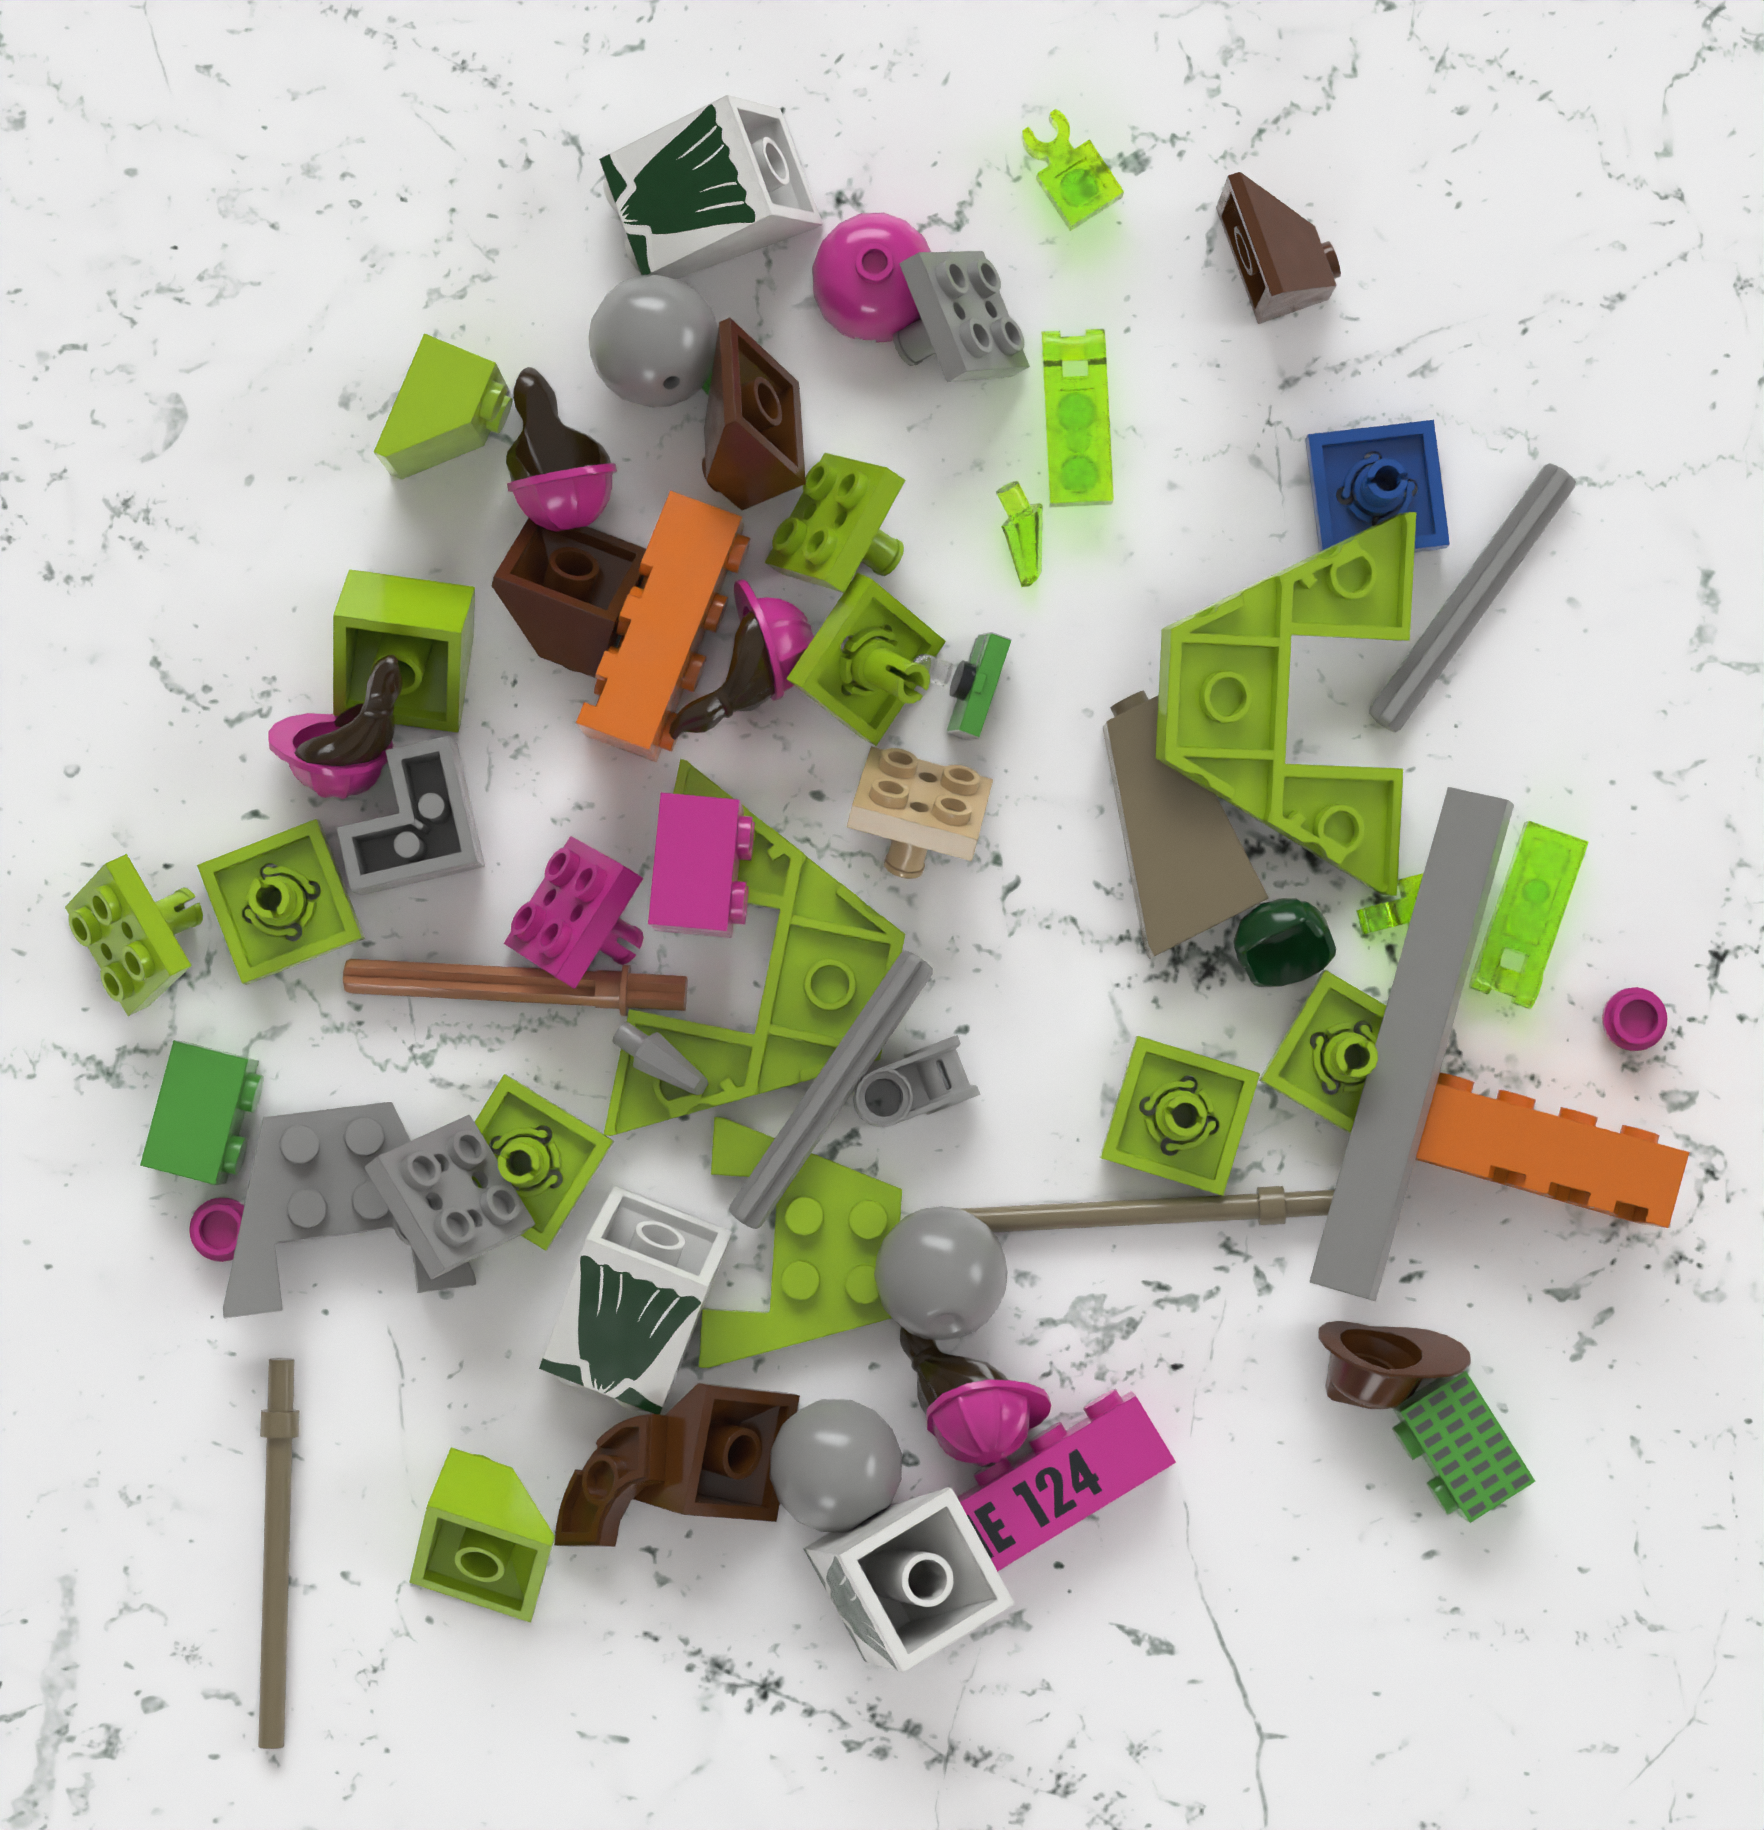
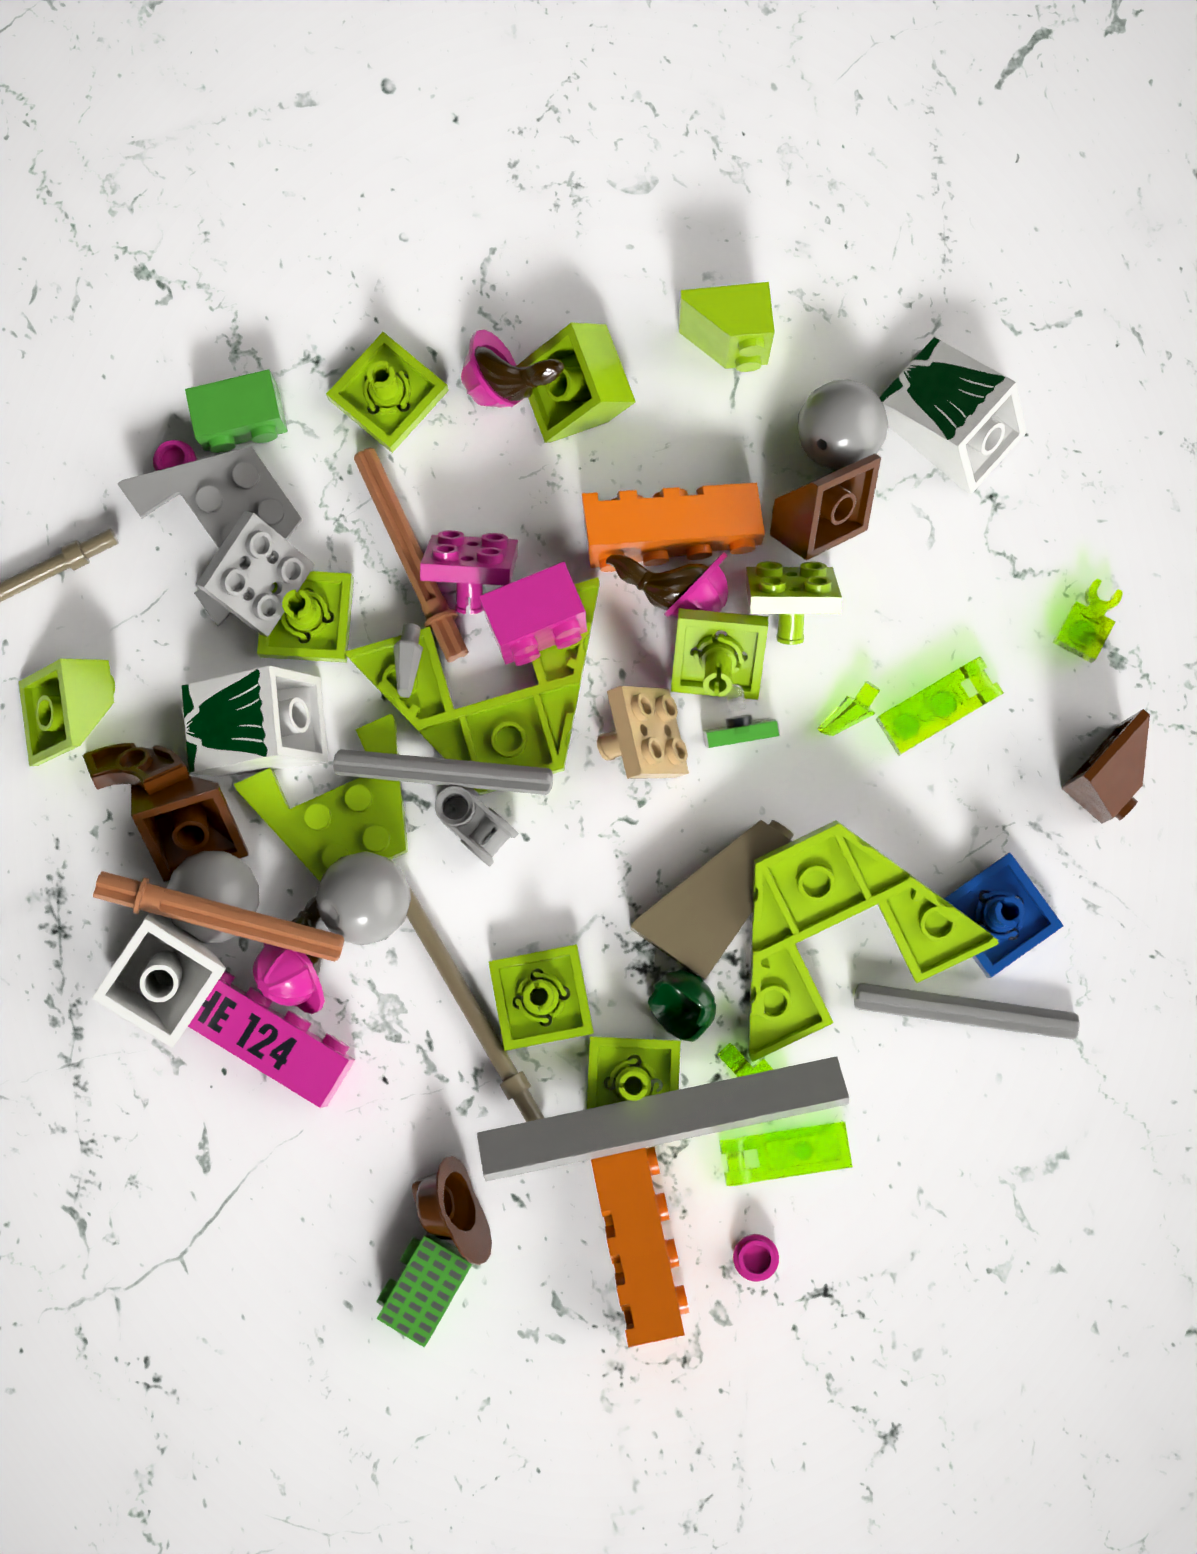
camera: 70 degrees right, 5 degrees down
lime plate [65,854,203,1016] -> none
light grey brick [337,736,485,895] -> none
reddish brown slope [491,518,646,679] -> none
piece [506,367,617,532] -> none
dark pink cylinder [812,212,931,343] -> none
light grey plate [893,251,1030,382] -> none
none -> nougat axle [93,871,344,962]

